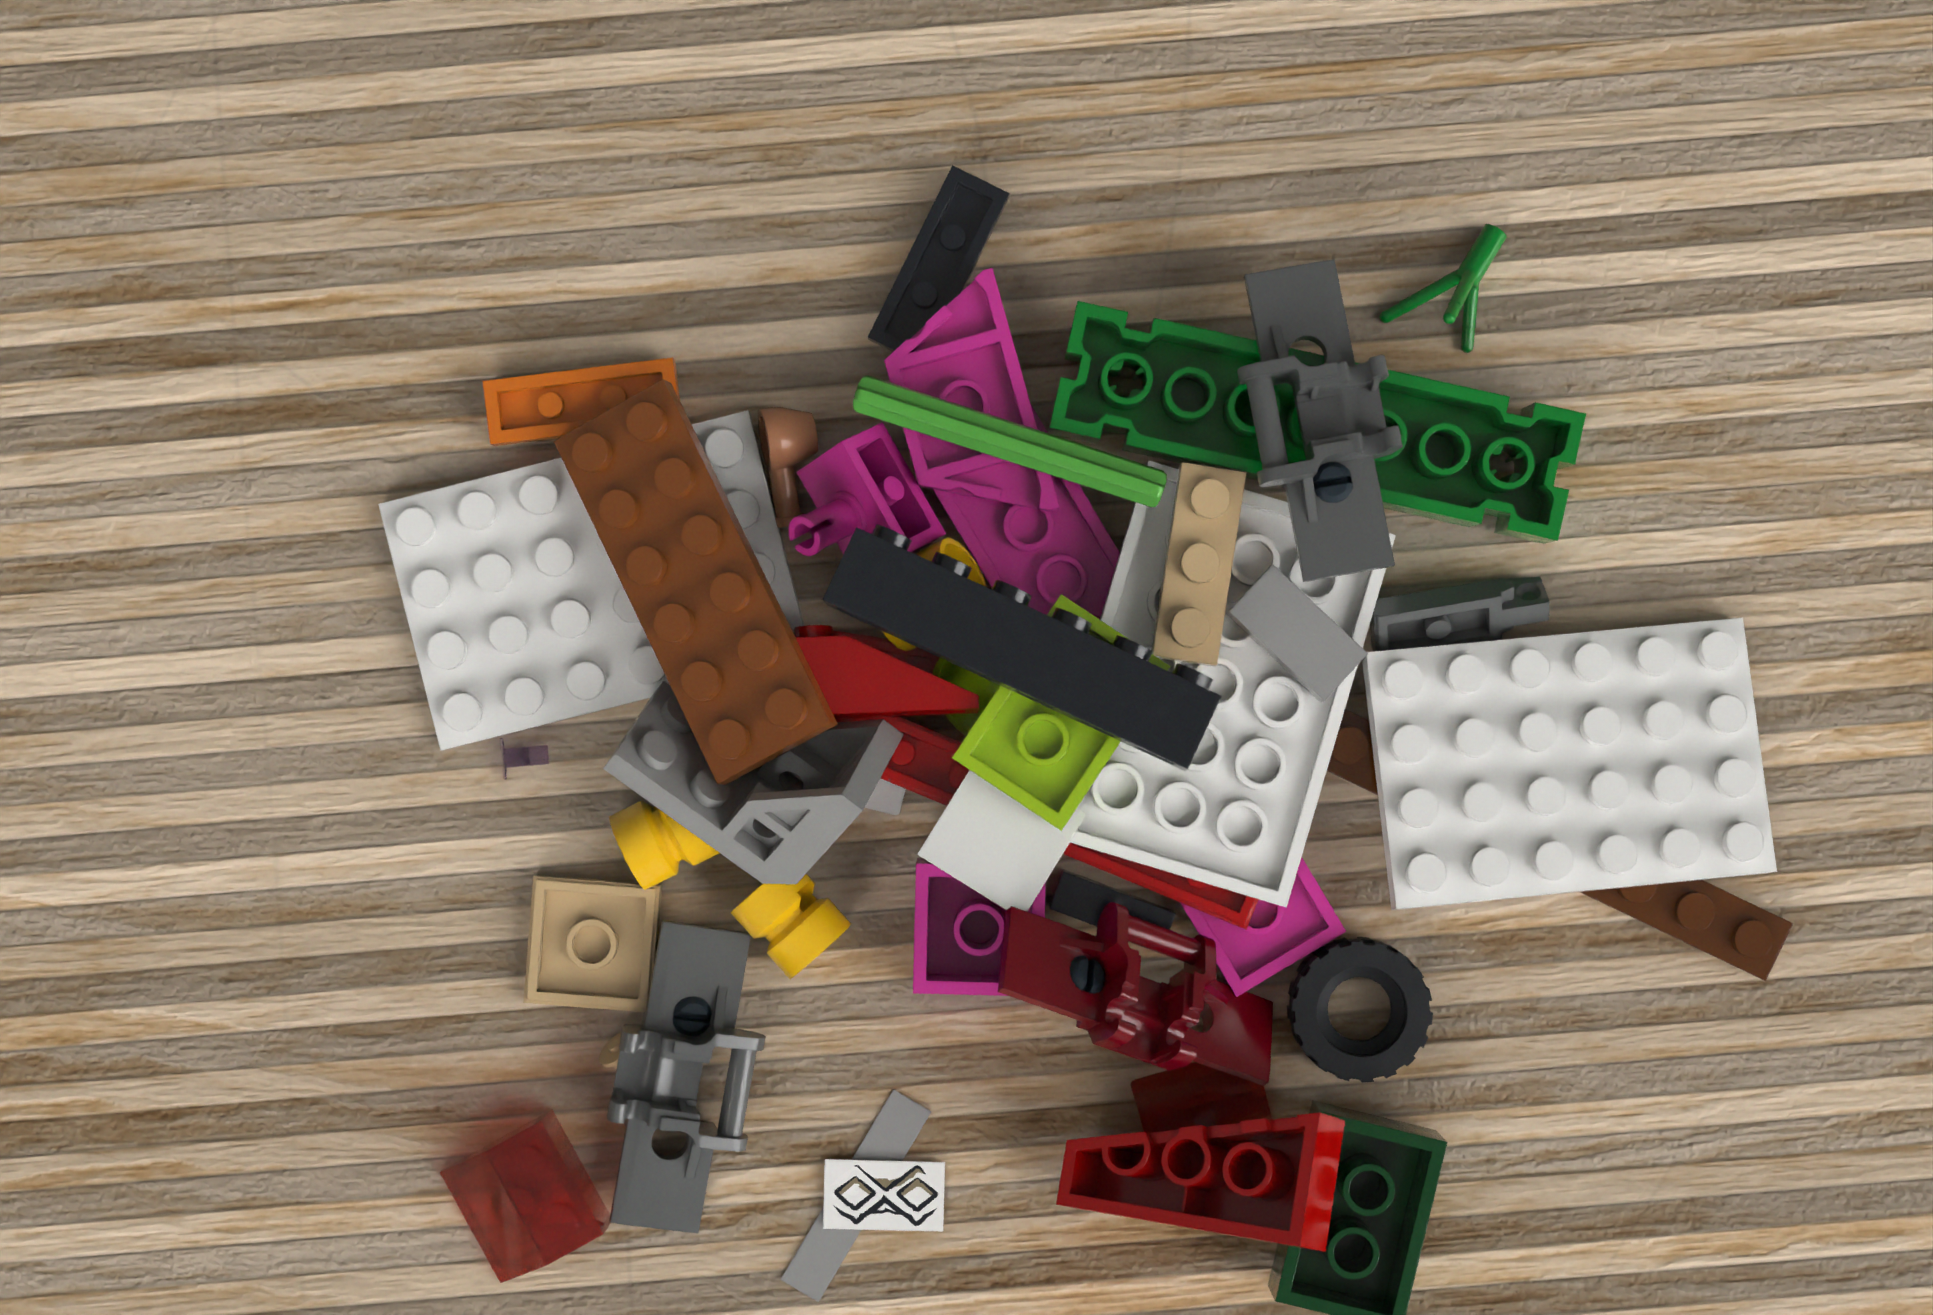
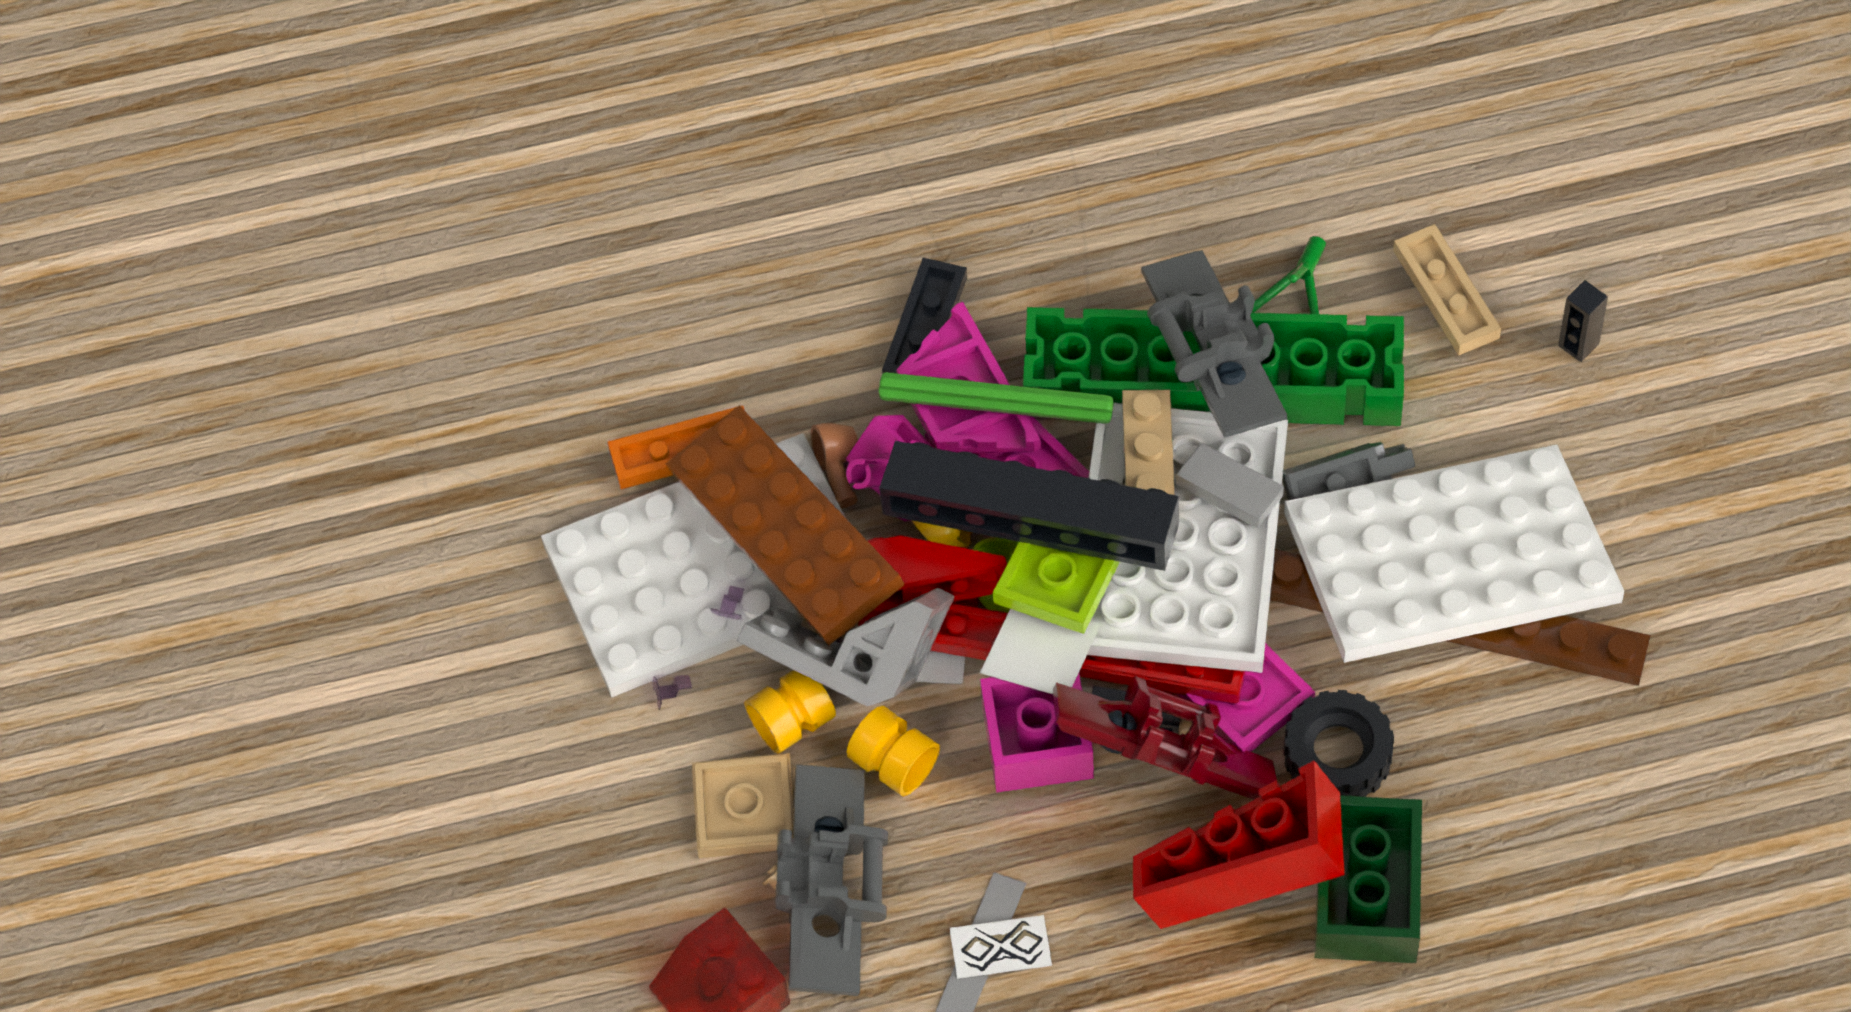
camera: 10 degrees left, 30 degrees down
none -> clear purple piece [710,586,744,620]
none -> tan plate [1393,224,1501,356]
none -> black piece [1558,280,1608,362]

